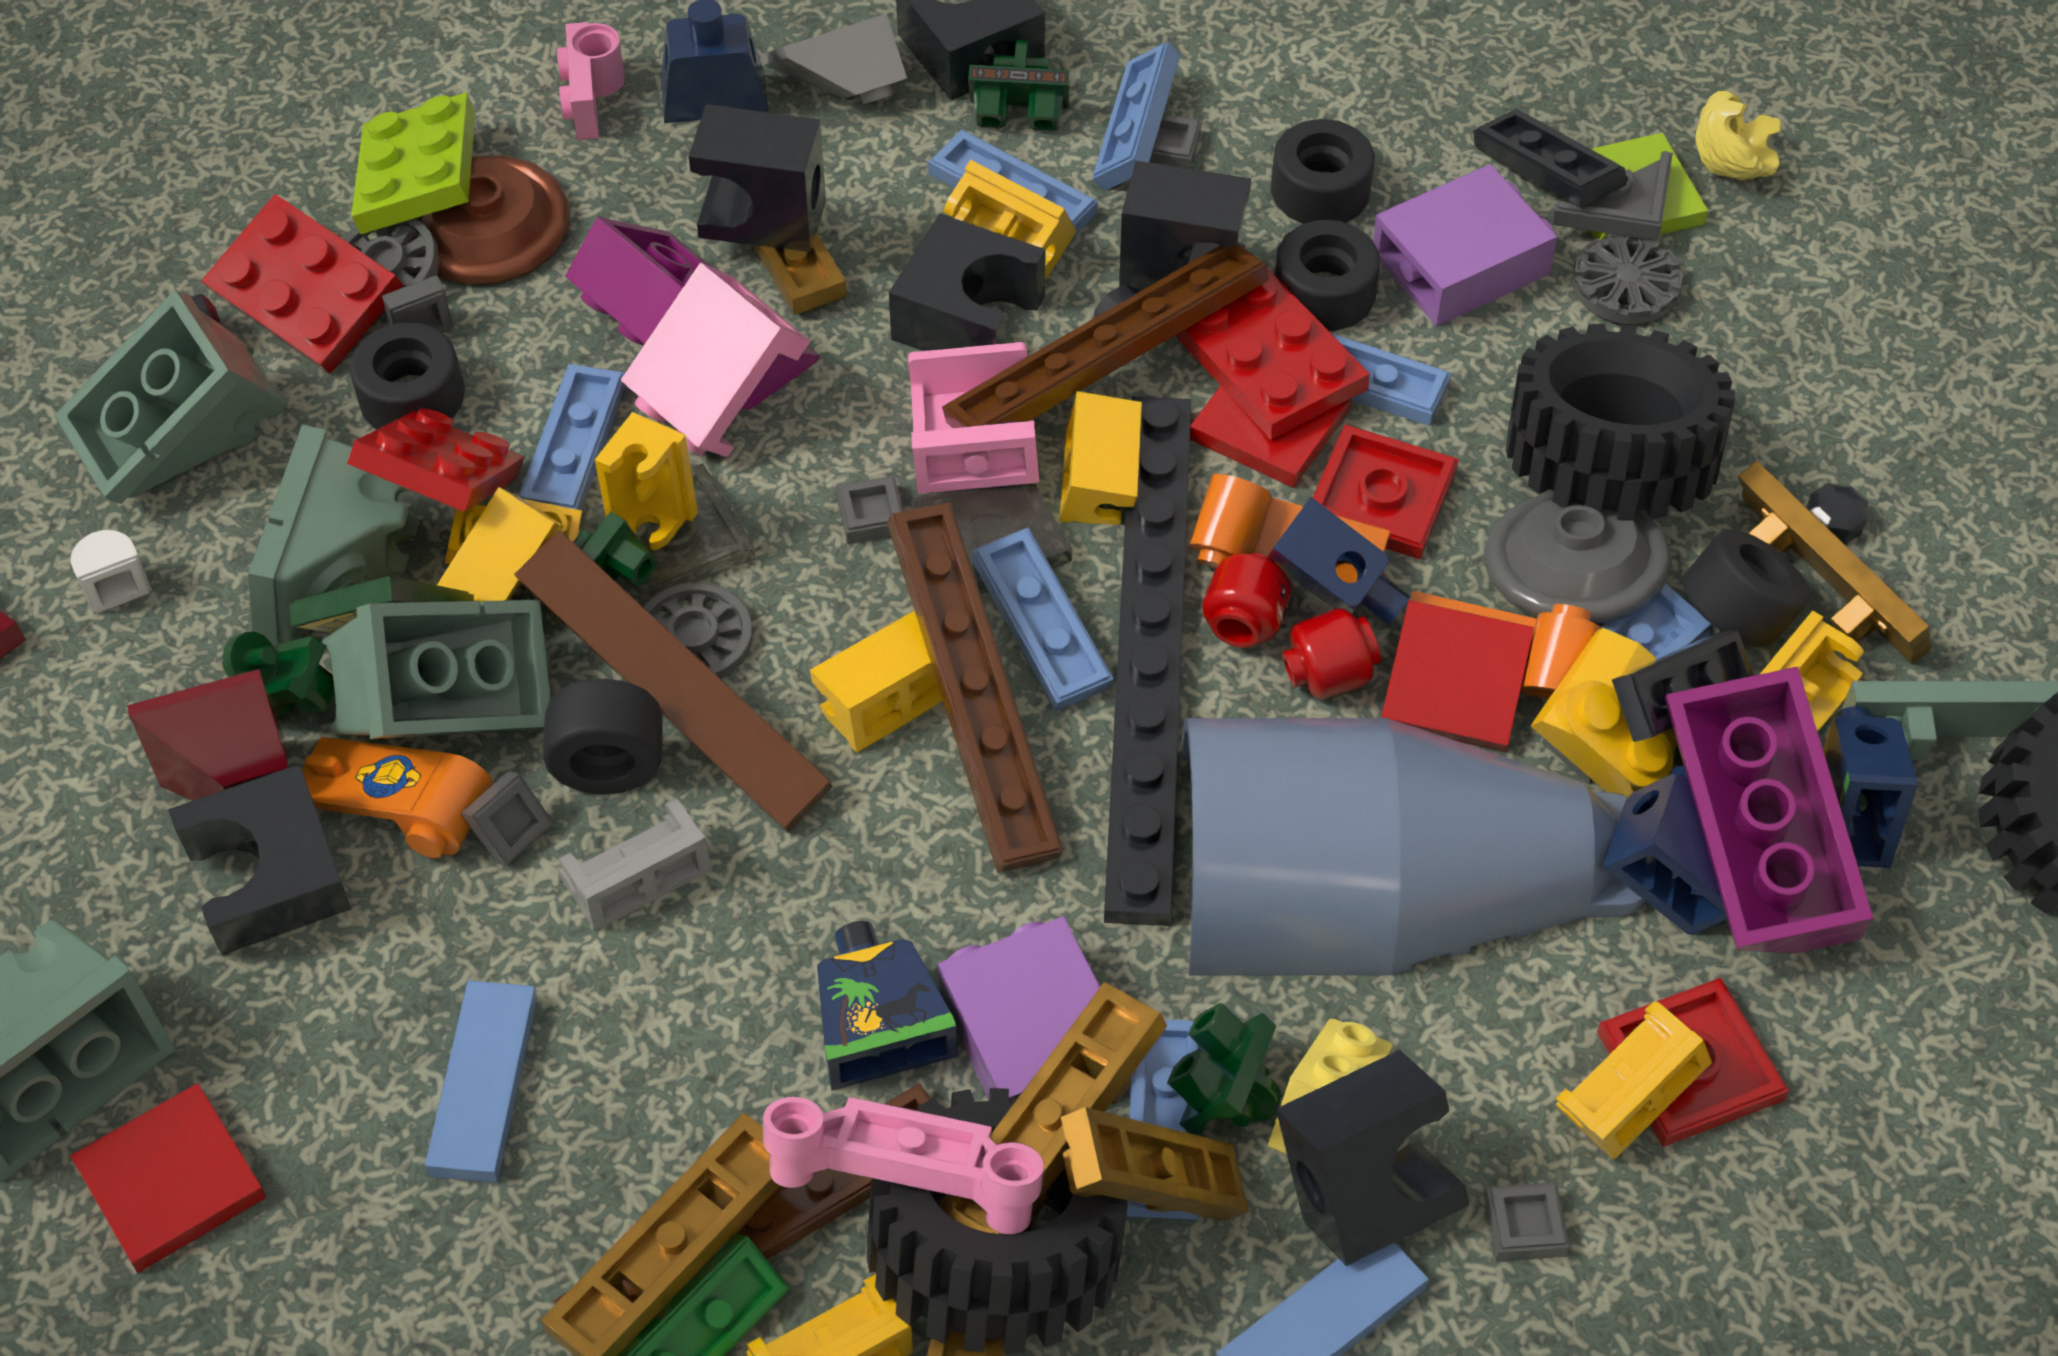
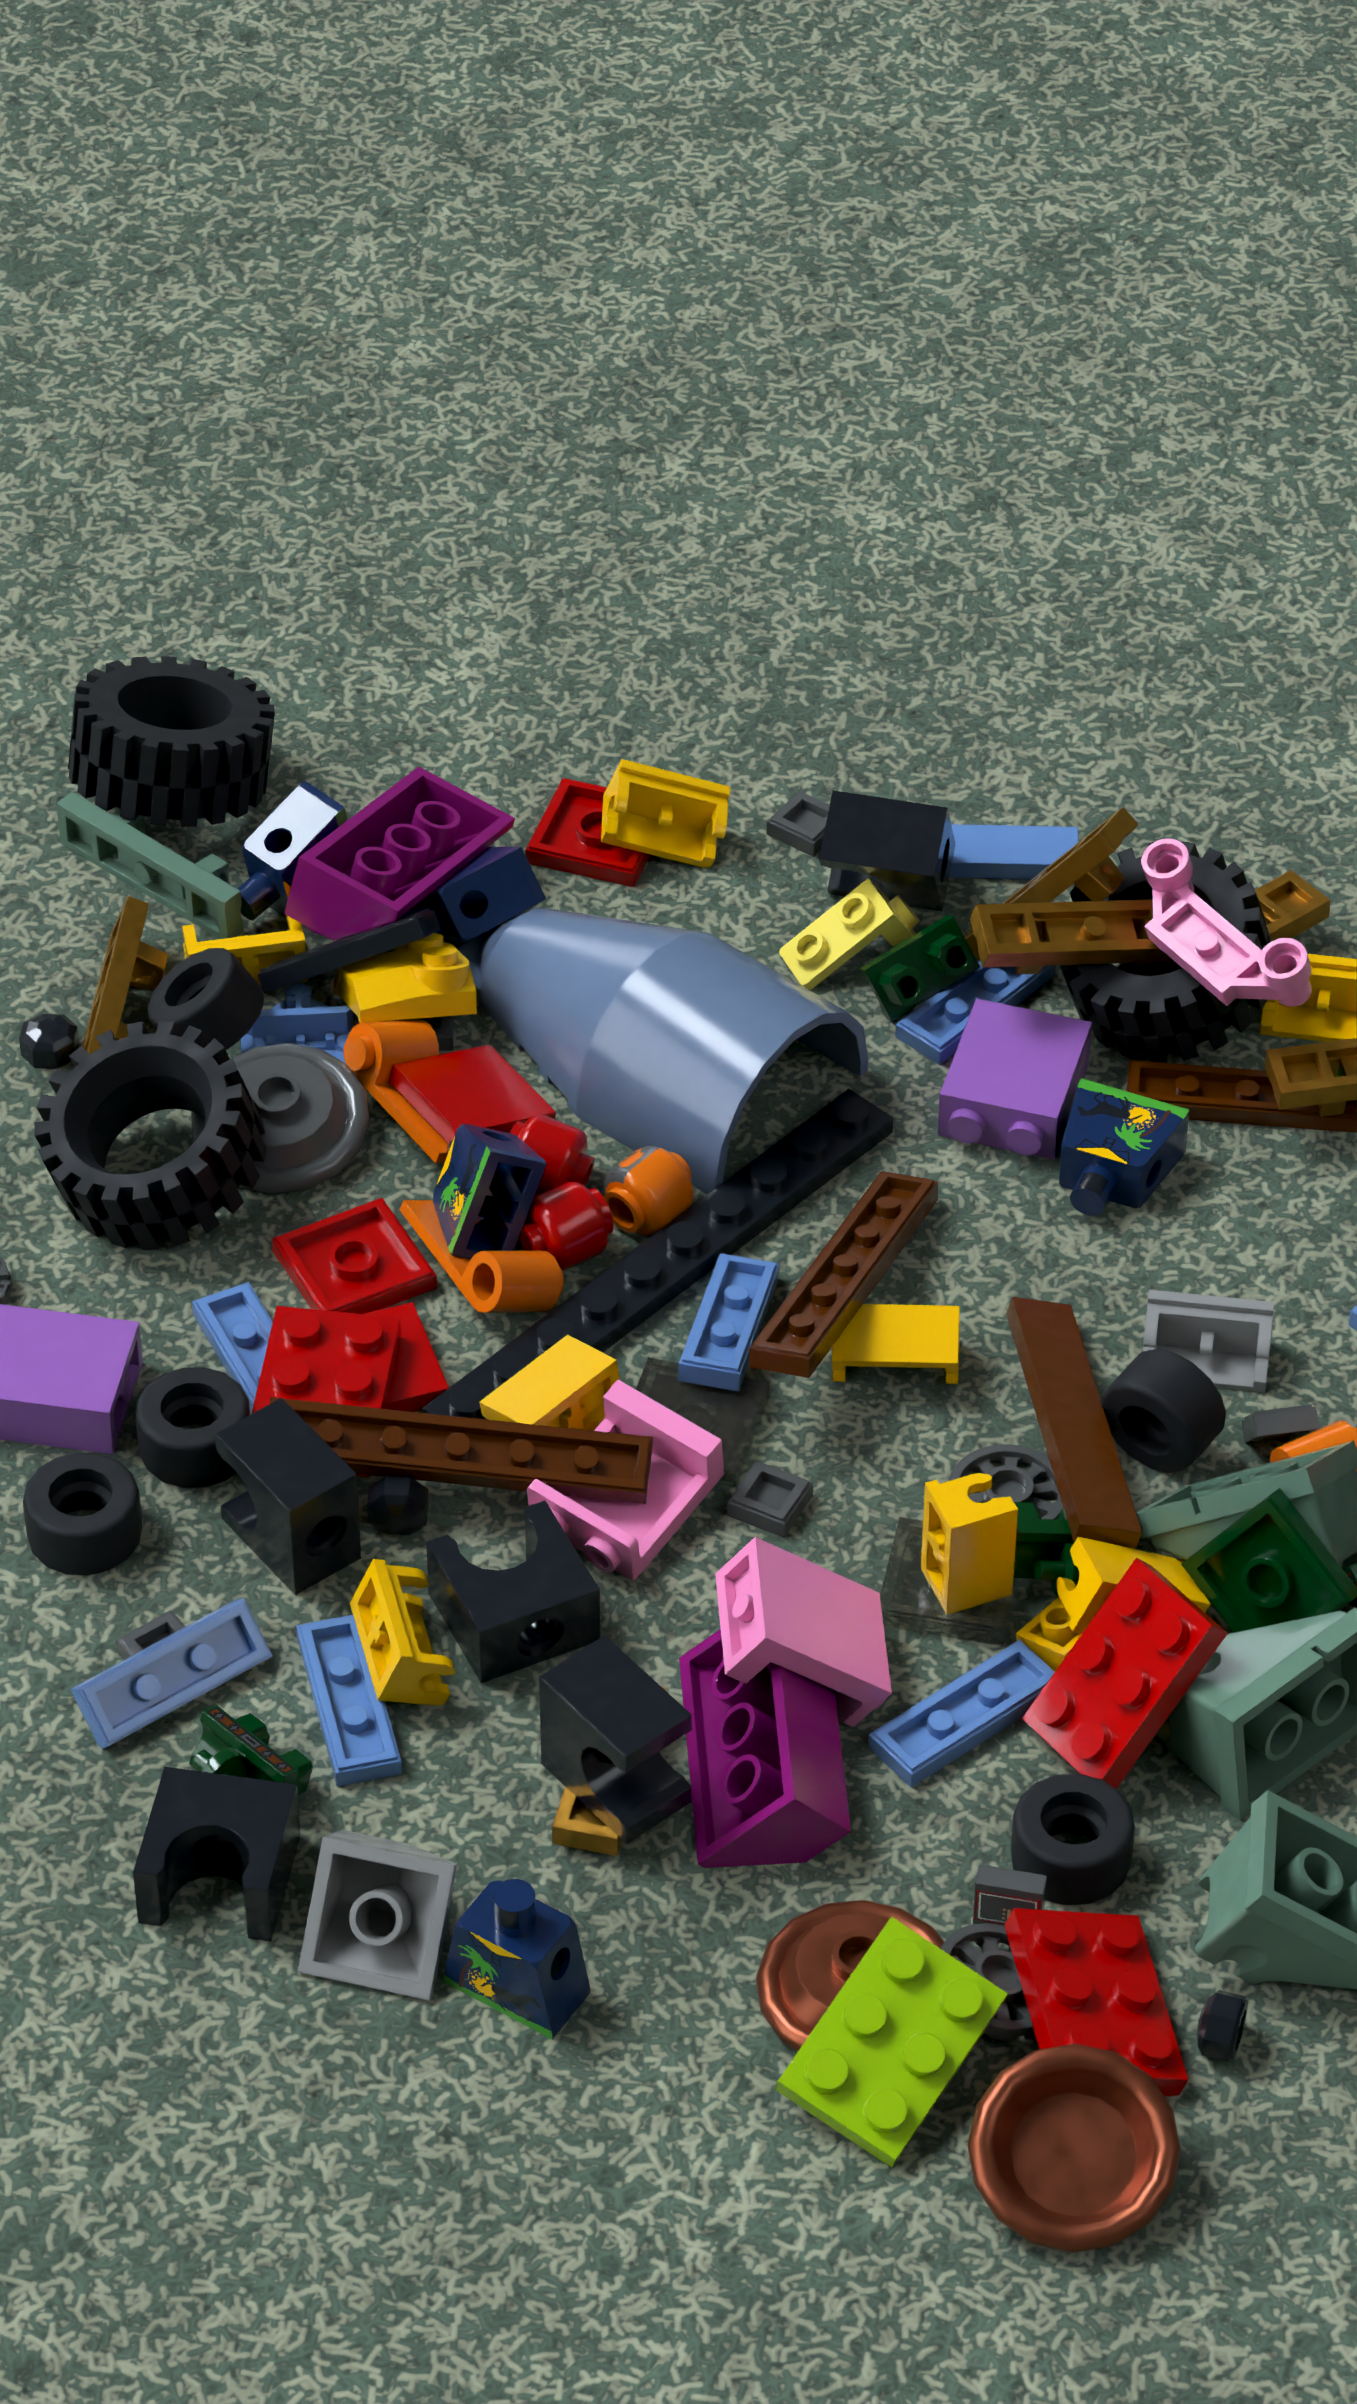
camera: 140 degrees left, 10 degrees down
bright pink plate [557,22,625,140] -> none
none -> orange head [604,1145,694,1236]
none -> copper piece [967,2043,1181,2253]

